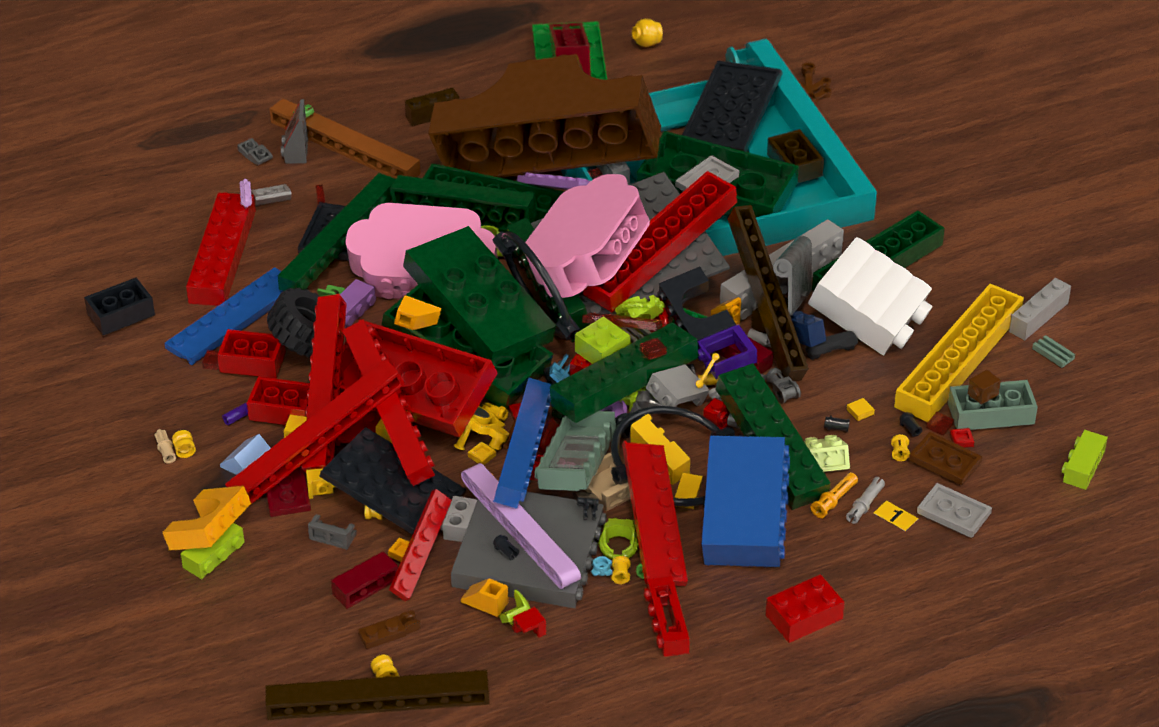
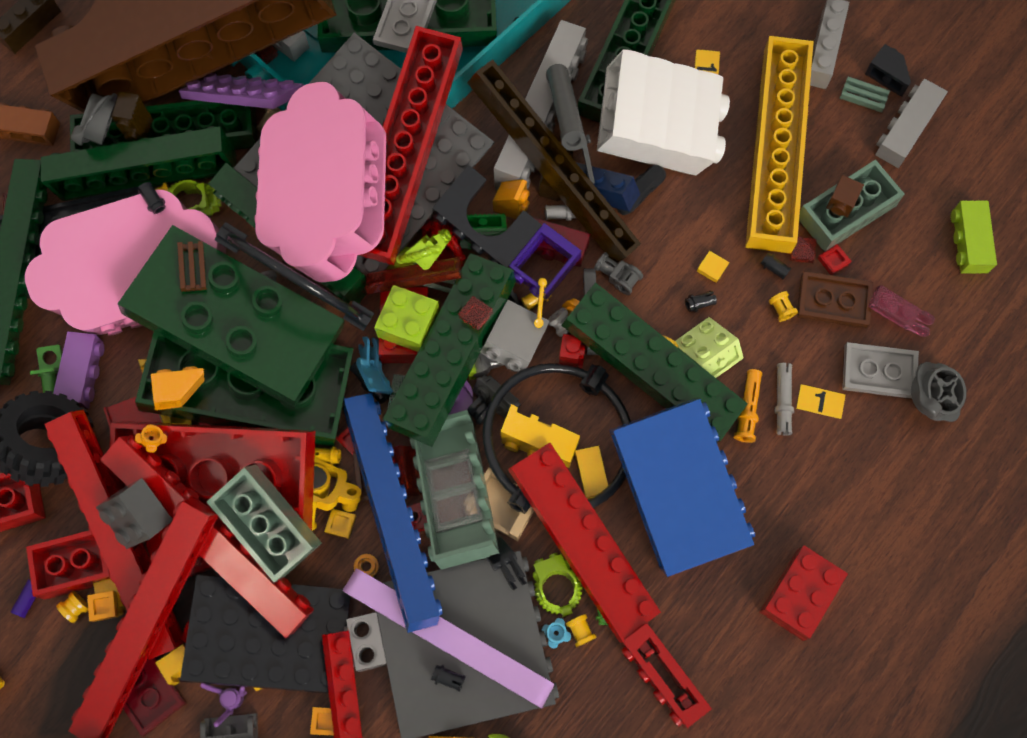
camera: 25 degrees left, 30 degrees up
light blue slope [220,434,271,475] -> none
none -> yellow wheel [56,591,88,623]
none -> dark grey piece [71,93,117,146]
none -> light orange plate [87,591,119,622]
none -> dark grey brick [96,478,173,549]
none -> dark brown brick [110,91,154,142]
none -> light orange plate [135,424,167,453]
none -> black pin [137,182,166,214]
none -> reddish brown tile [177,241,207,292]
none -> medium lavender plant [200,683,247,727]
none -> sand green brick [207,464,322,583]
none -> yellow sticker [695,50,720,75]
none -> black slope [865,44,911,97]
none -> clear pink hinge [869,285,935,337]
none -> light grey brick [875,78,948,168]
none -> dark grey piece [911,362,966,422]

